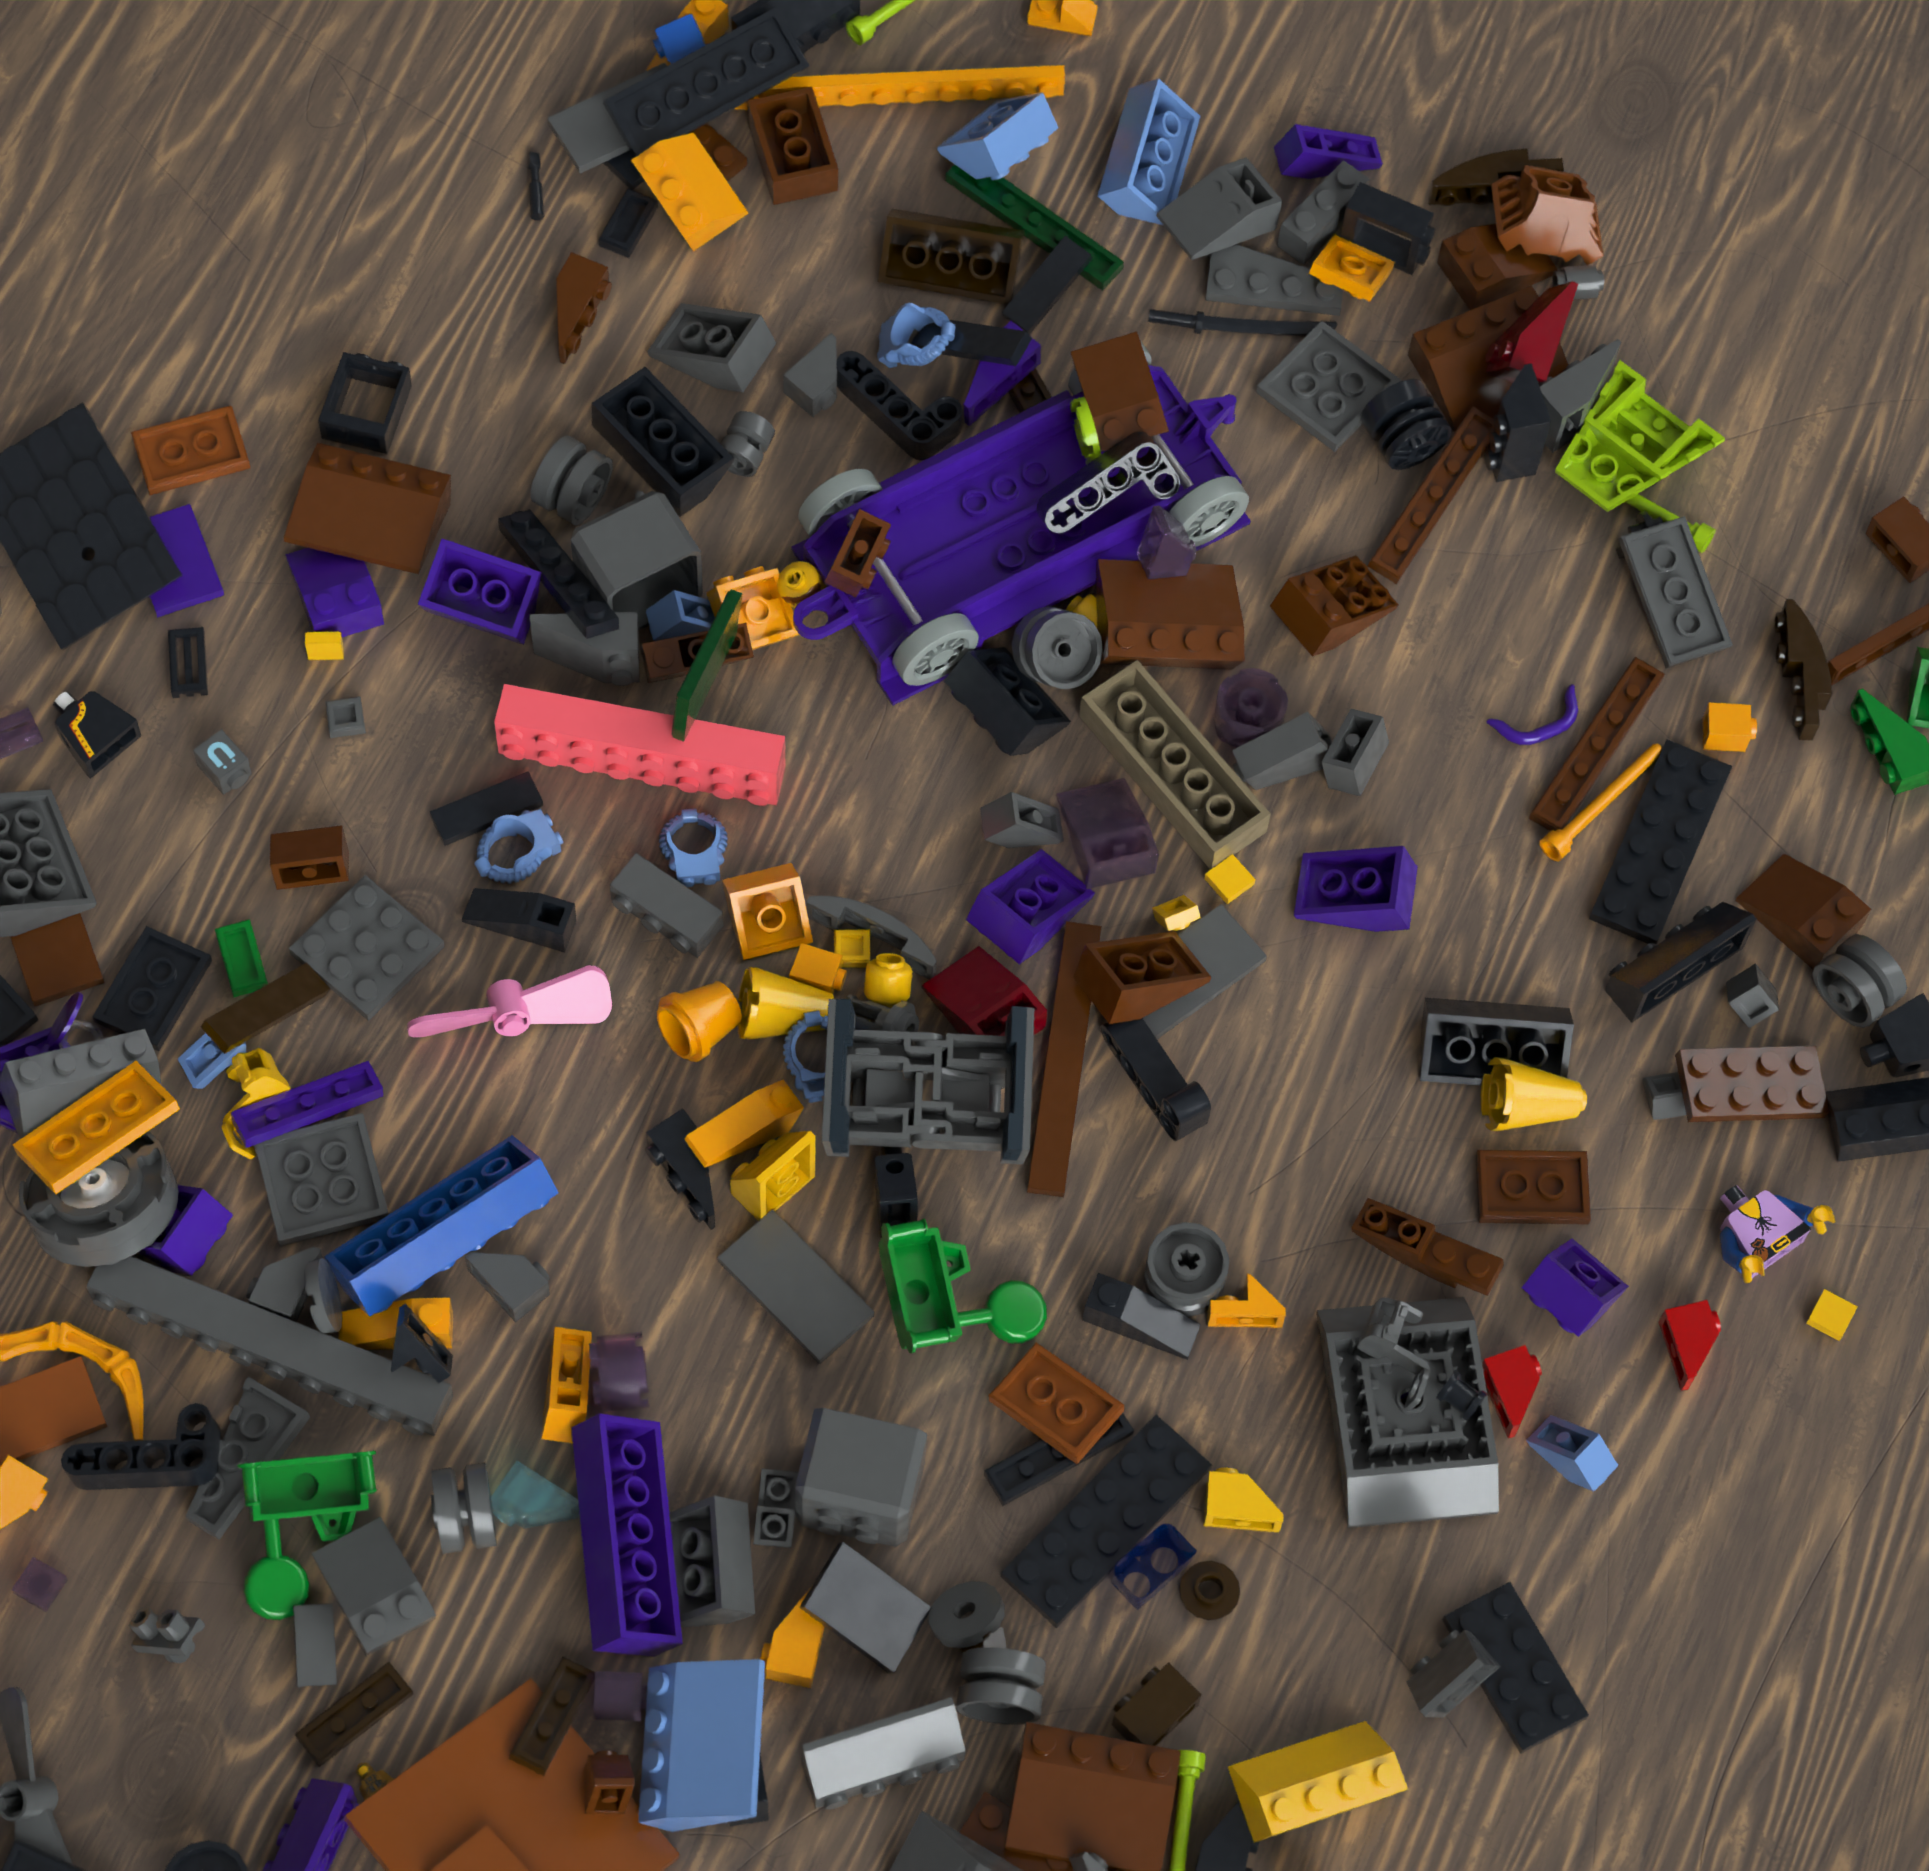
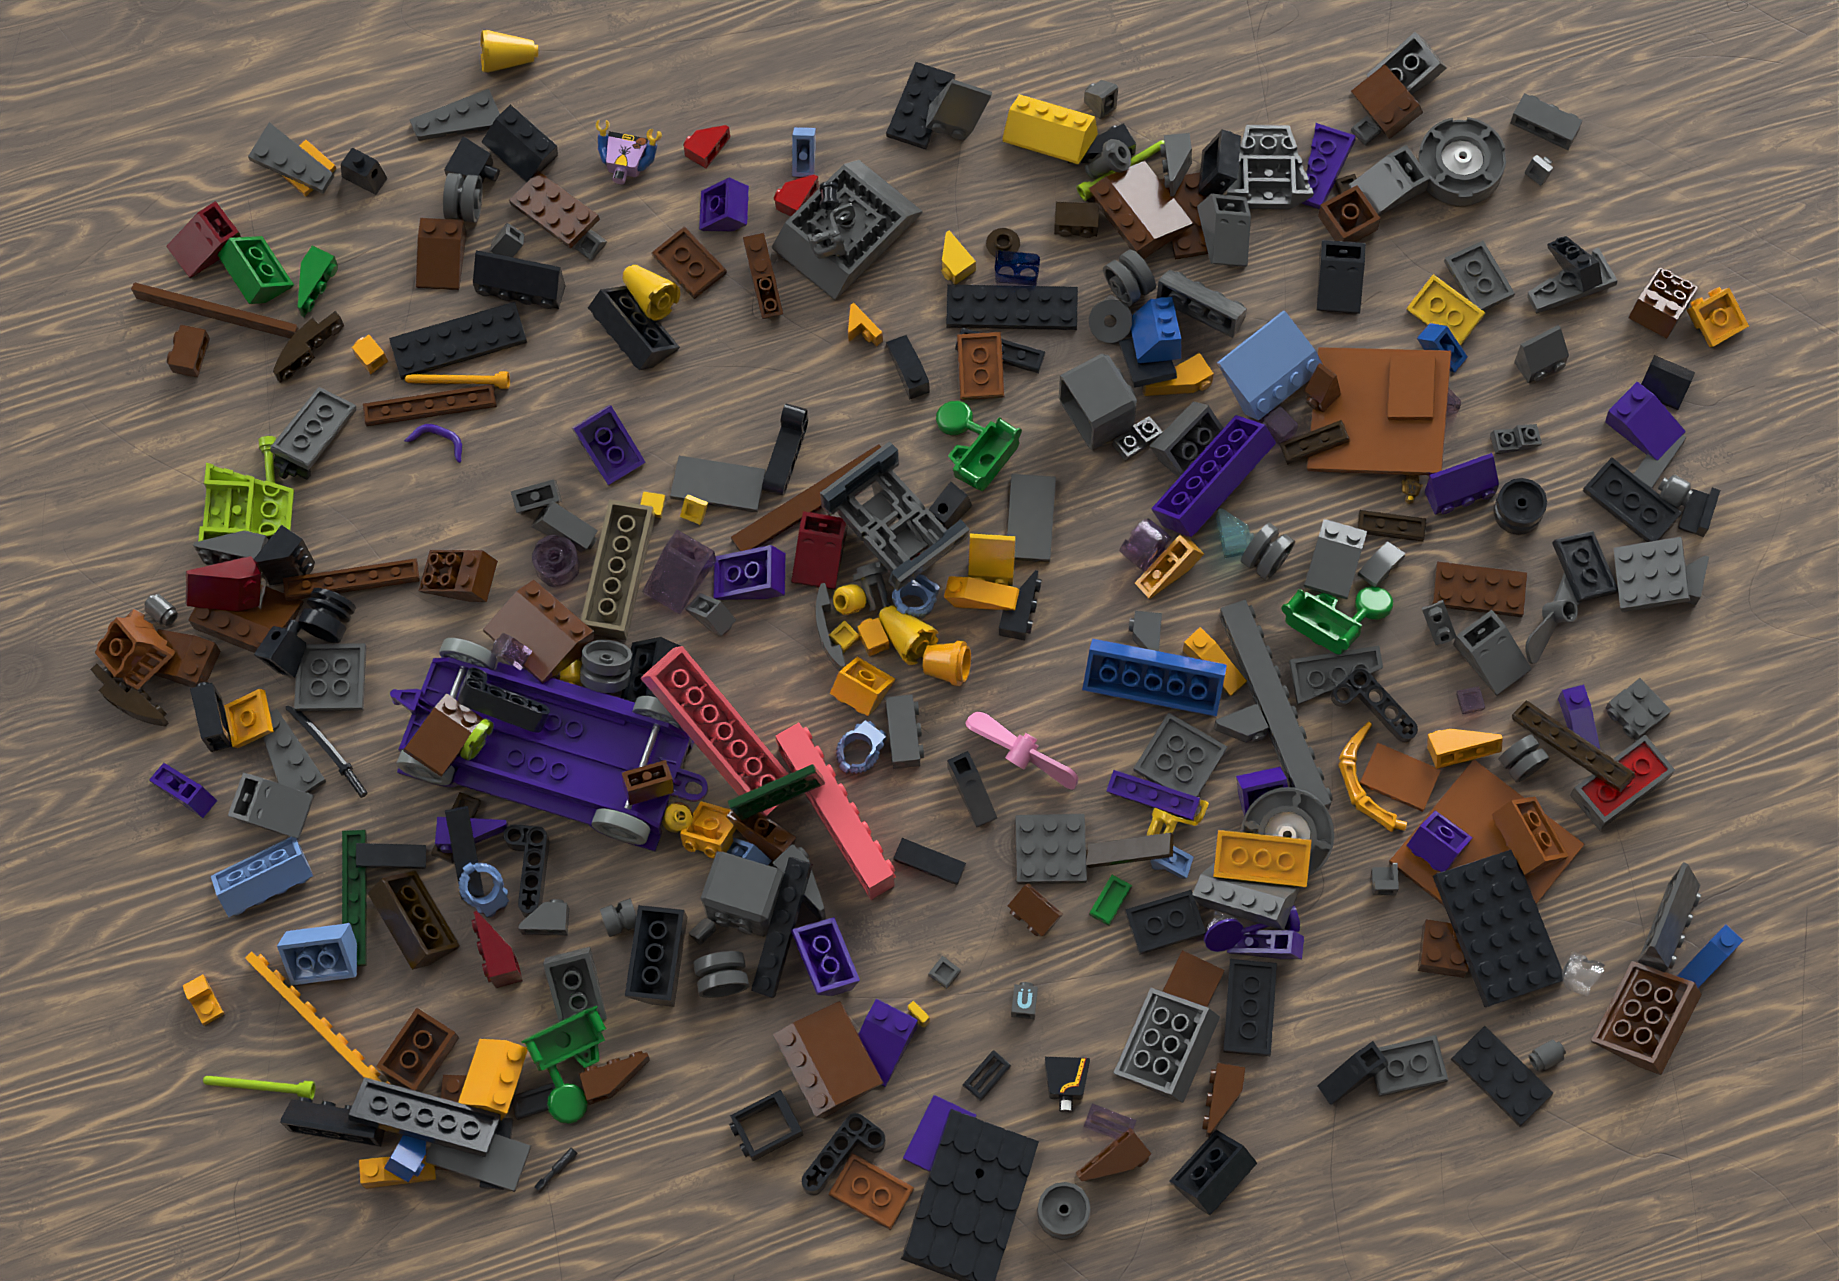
camera: 125 degrees left, 5 degrees up
dark grey tile [304,1258,342,1334] -> none
black slope [391,1303,453,1383] -> none
medium blue piece [474,809,563,884] -> none
reddish brown slope [1073,931,1211,1024] -> none
dark grey wheel [1144,1222,1229,1317] -> none
dark grey brick [1277,160,1370,265] -> none
yellow tile [1806,1289,1858,1341] -> none
none -> black torso [254,619,306,678]
none -> dark red slope [471,911,523,988]
none -> green piece [521,1005,607,1124]
none -> coral brick [641,646,788,816]
none -> black beam [801,1113,886,1195]
none -> dark grey piece [1085,139,1131,179]
none -> blue slope [1131,297,1181,363]
none -> reddish brown plate [1432,561,1527,617]
none -> dark grey slope [1453,610,1532,696]

